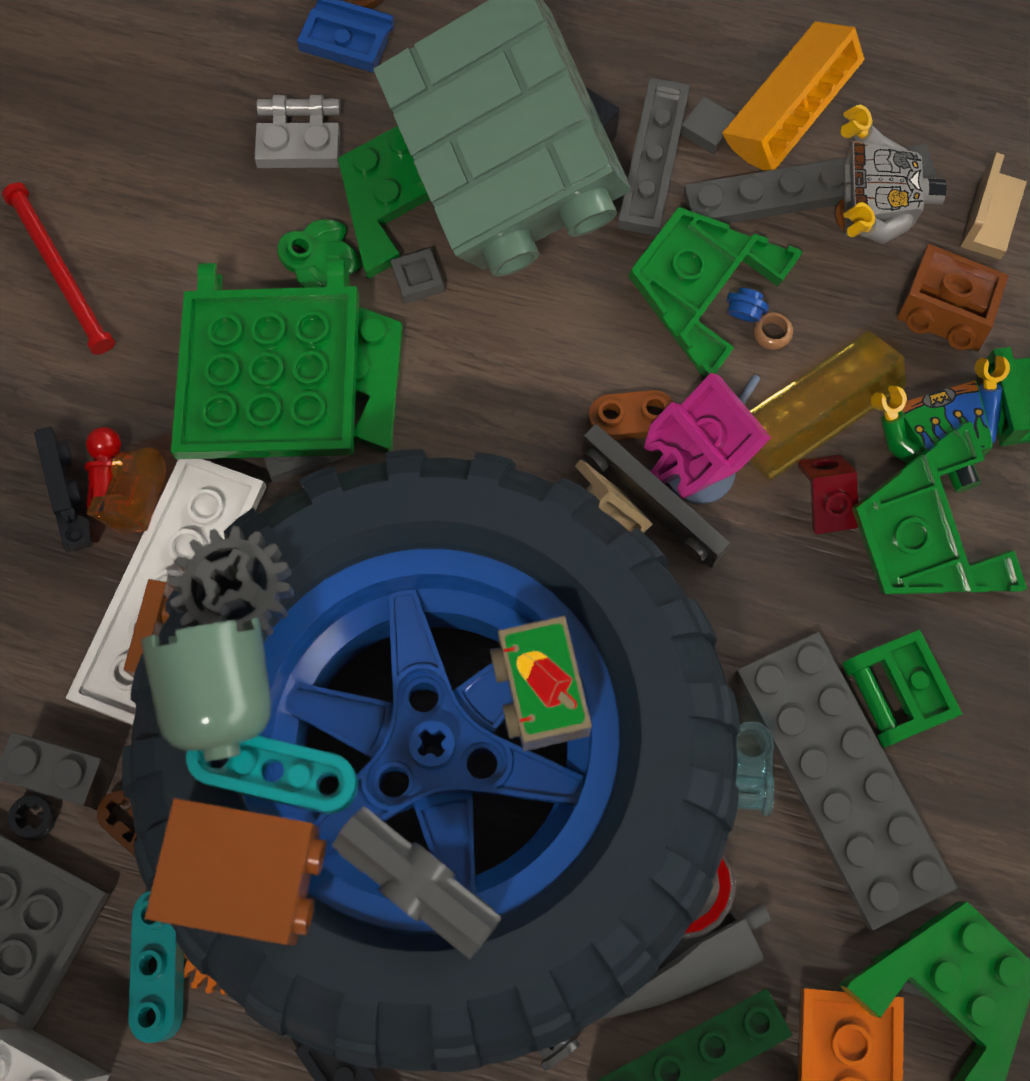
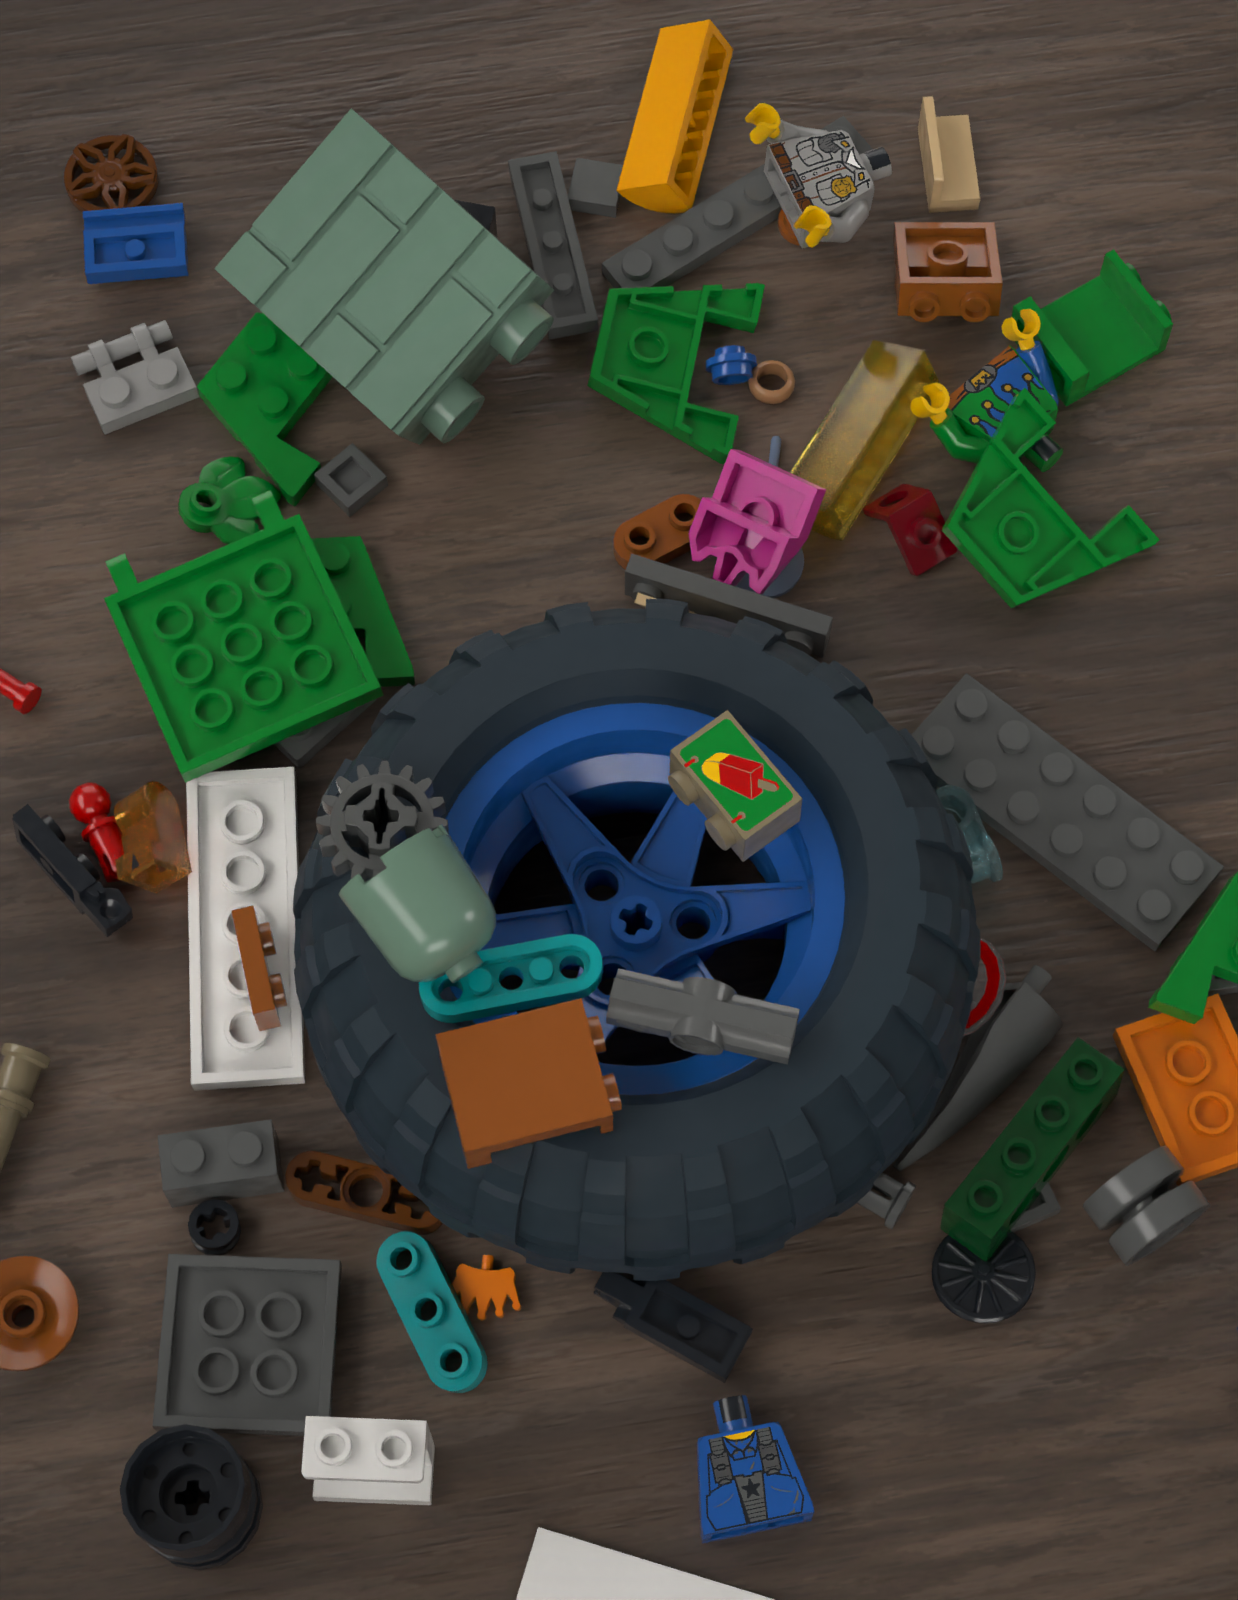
camera: 25 degrees left, 5 degrees down
green plate [842,630,962,749] -> none

